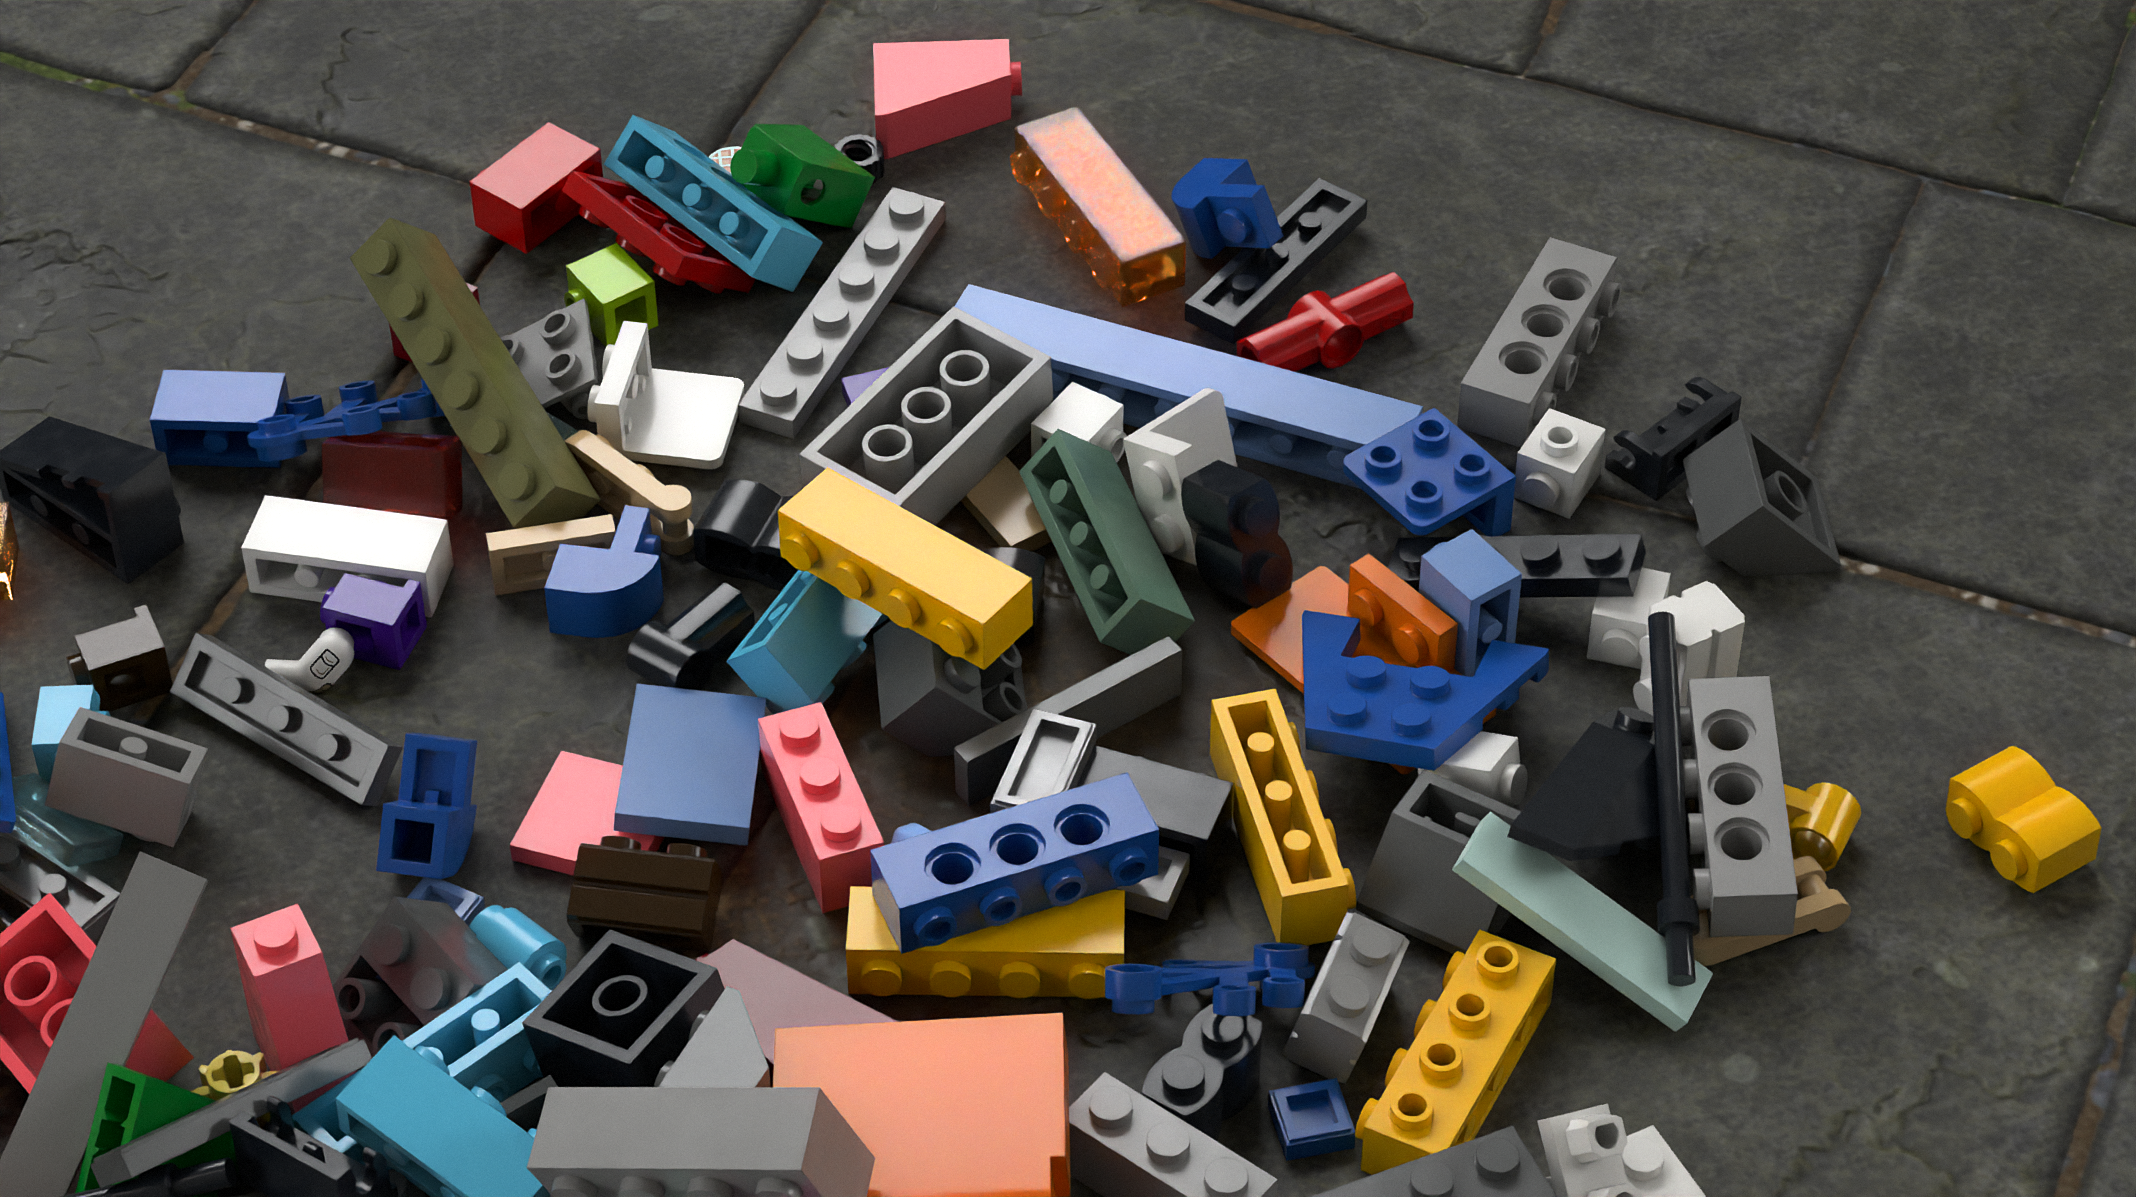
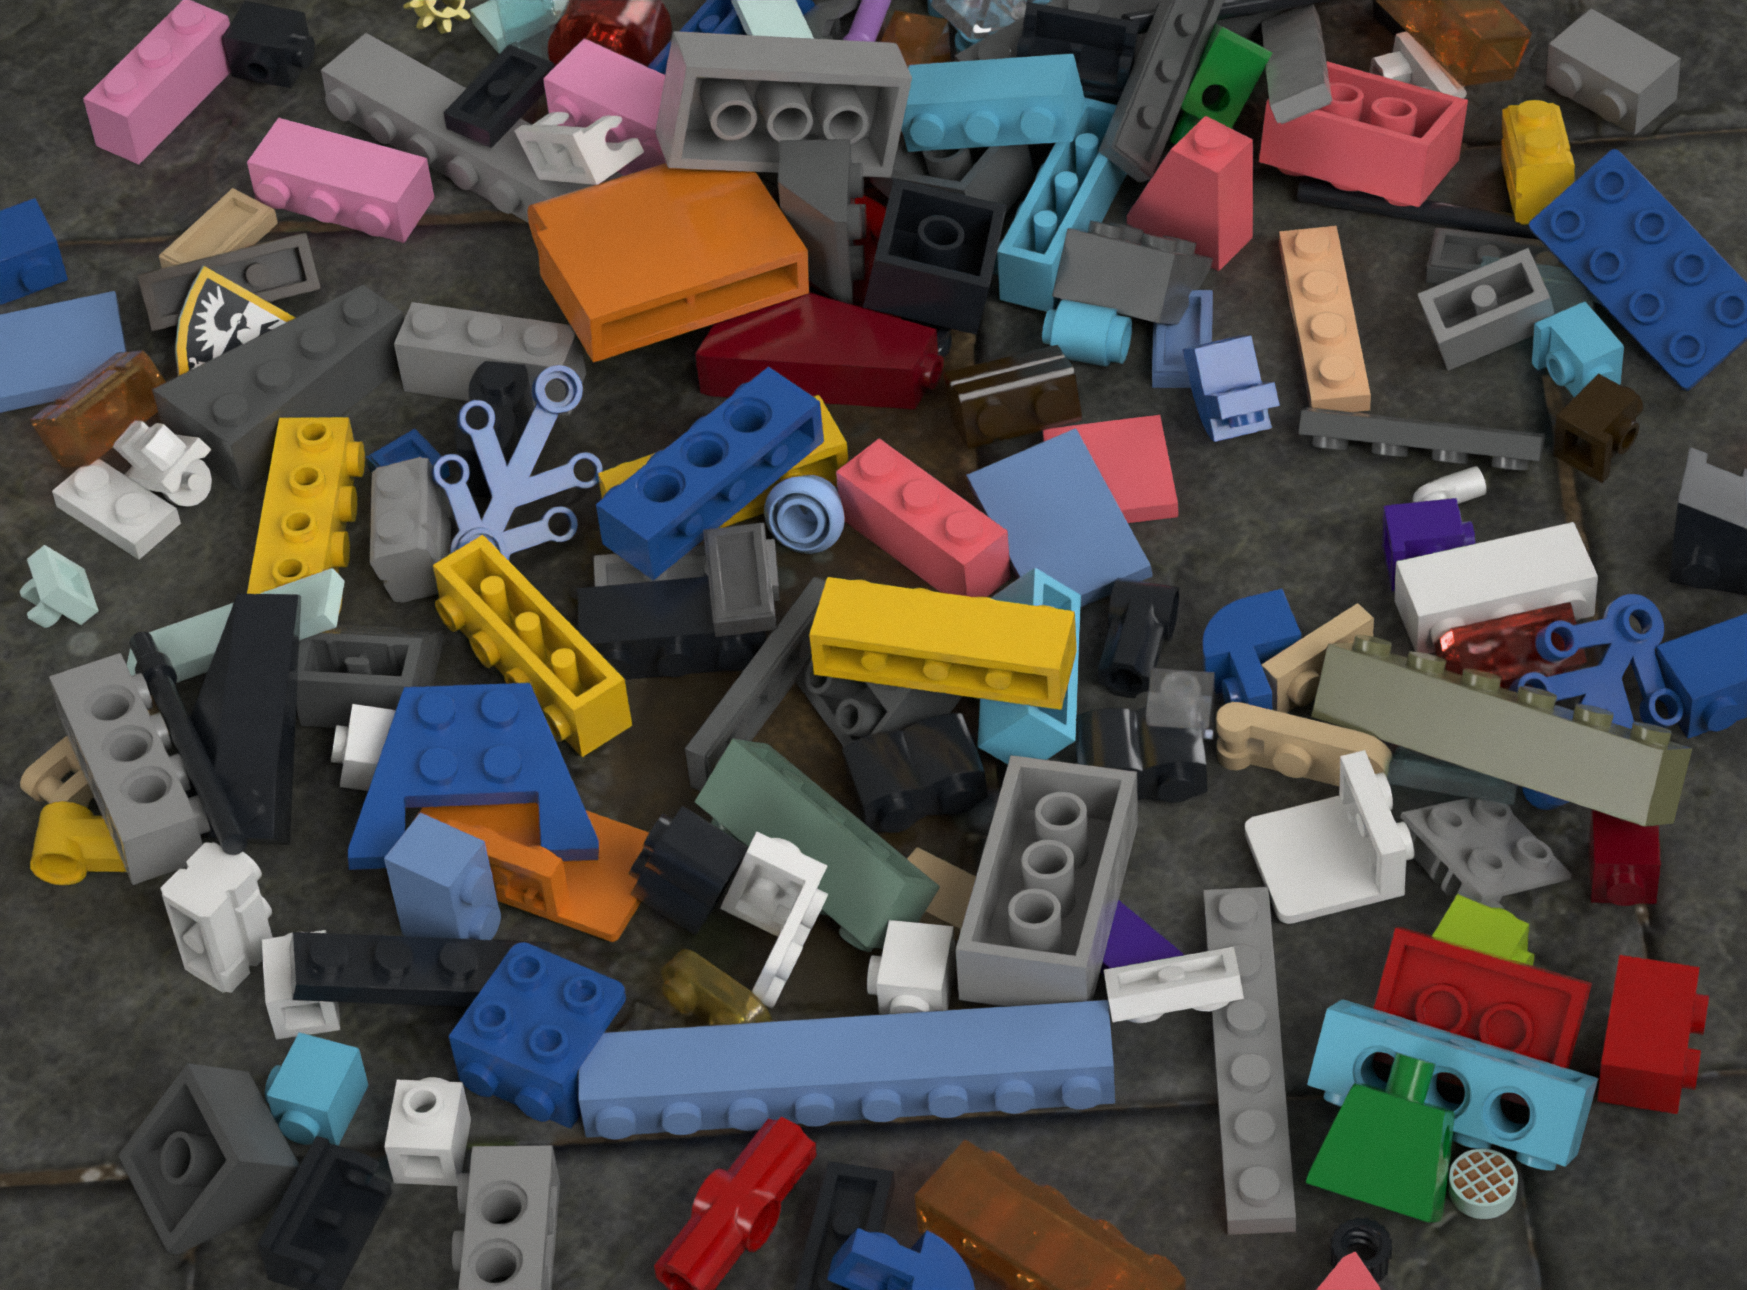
camera: 160 degrees right, 5 degrees up
none -> light aqua tile [20,545,98,628]
none -> medium azure brick [265,1032,368,1146]
none -> clear yellow plate [661,949,773,1026]
none -> white plate [1104,947,1244,1023]
none -> clear bracket [1146,668,1215,739]
none -> light nougat plate [1279,226,1371,412]

